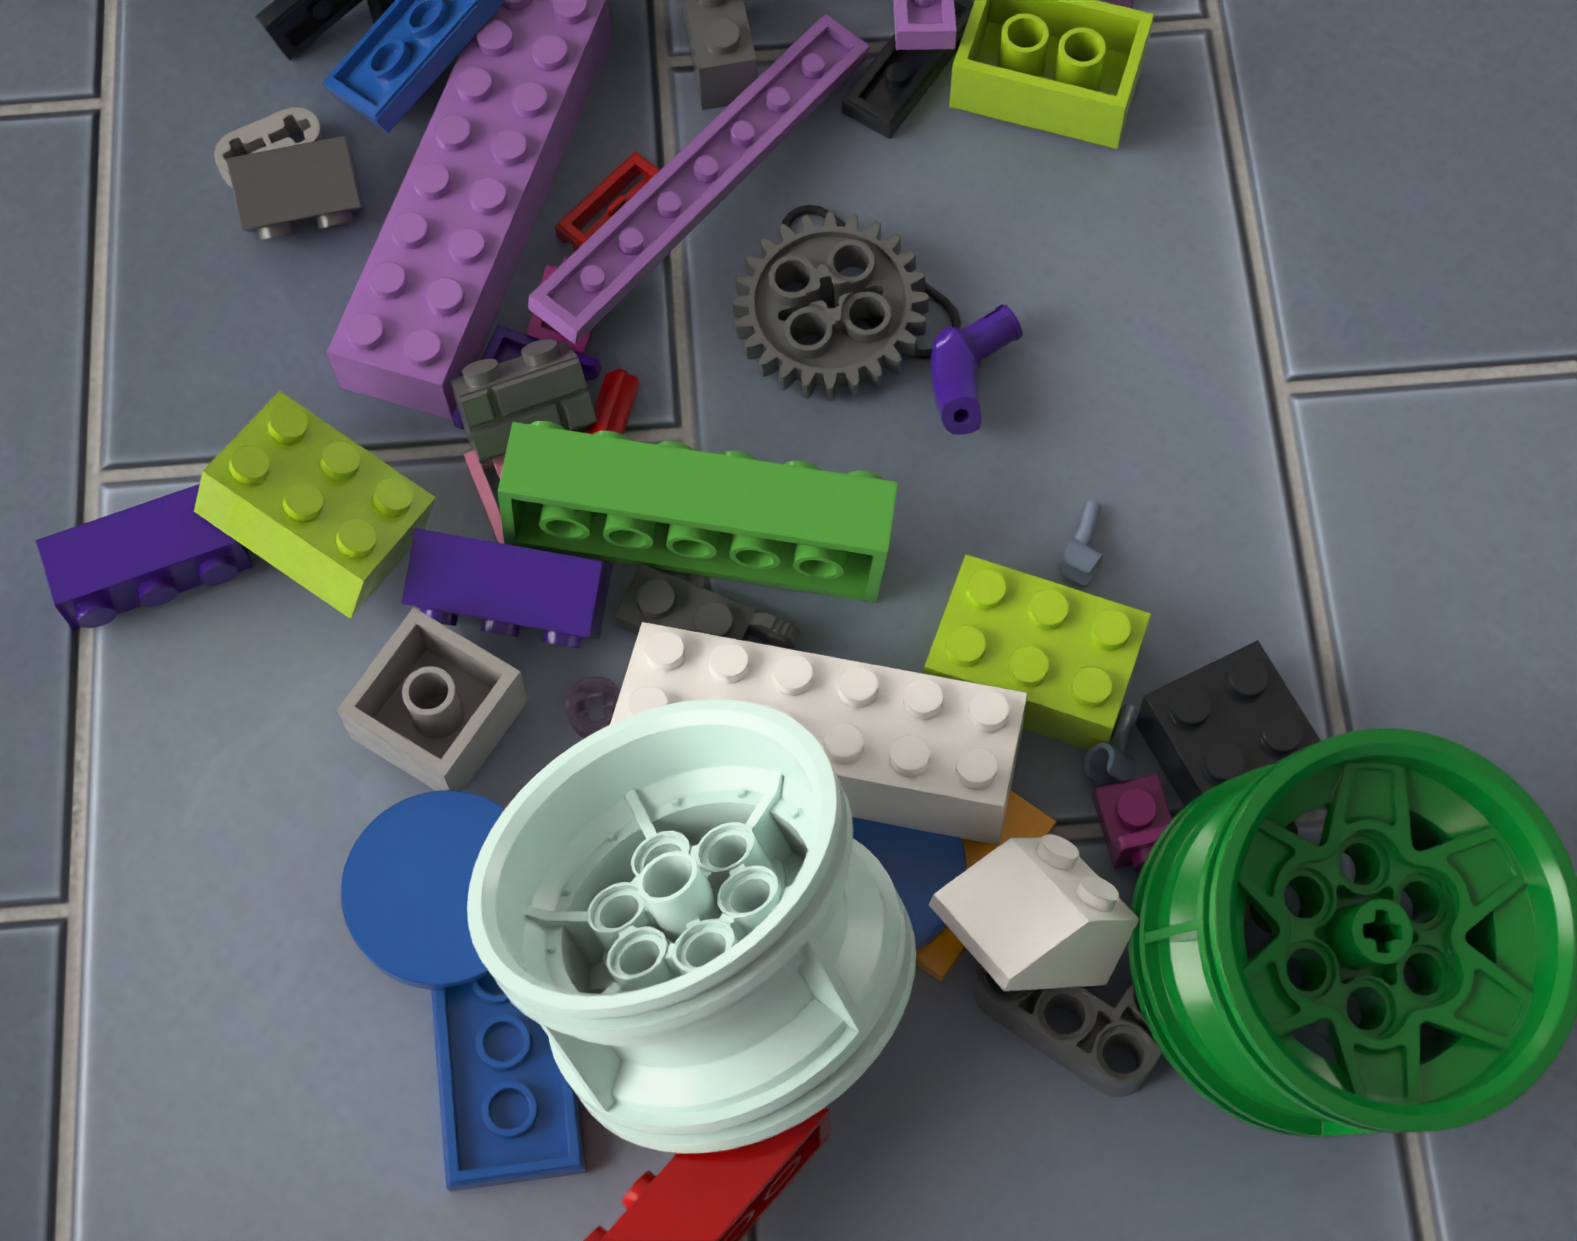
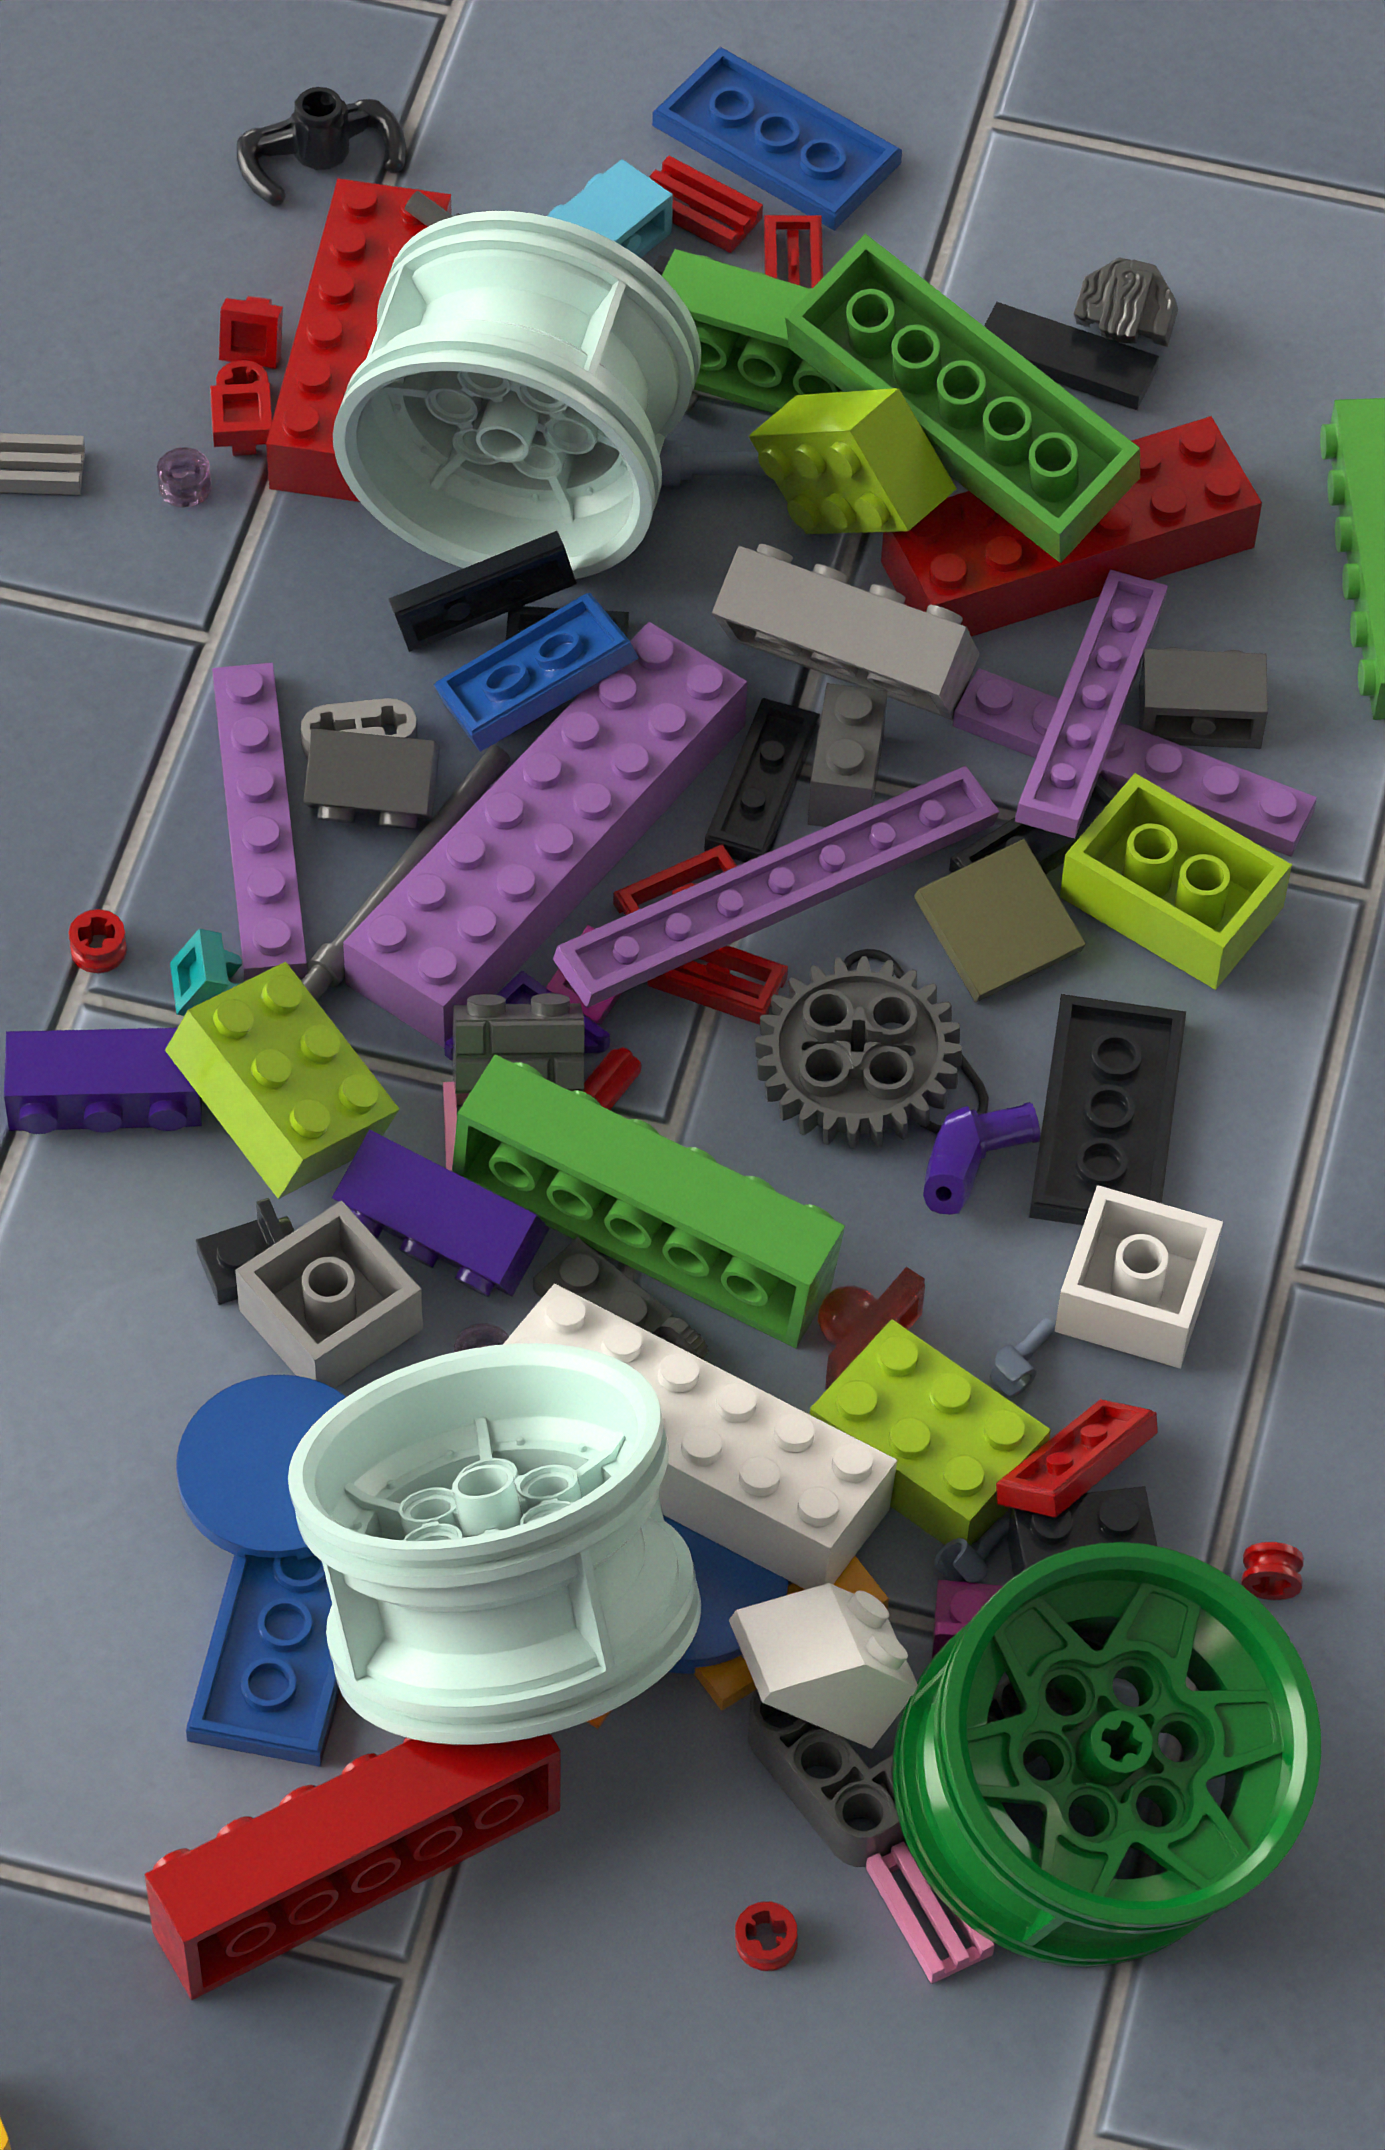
camera: 15 degrees right, 10 degrees down
none -> red bush [68,909,127,973]
none -> teal tile [170,928,242,1016]
none -> black bracket [196,1198,294,1305]
none -> medium lavender plate [212,662,307,981]
none -> dark grey bar [301,745,510,1001]
none -> red tile [647,945,788,1025]
none -> black tile [704,698,820,863]
none -> red bush [735,1901,798,1971]
none -> clear red tile [817,1267,925,1390]
none -> bright pink tile [866,1841,995,1984]
none -> olive tile [914,839,1086,1003]
none -> red tile [996,1399,1158,1517]
none -> black tile [1029,994,1186,1225]
none -> white brick [1055,1185,1223,1369]
none -> red bush [1241,1542,1304,1600]

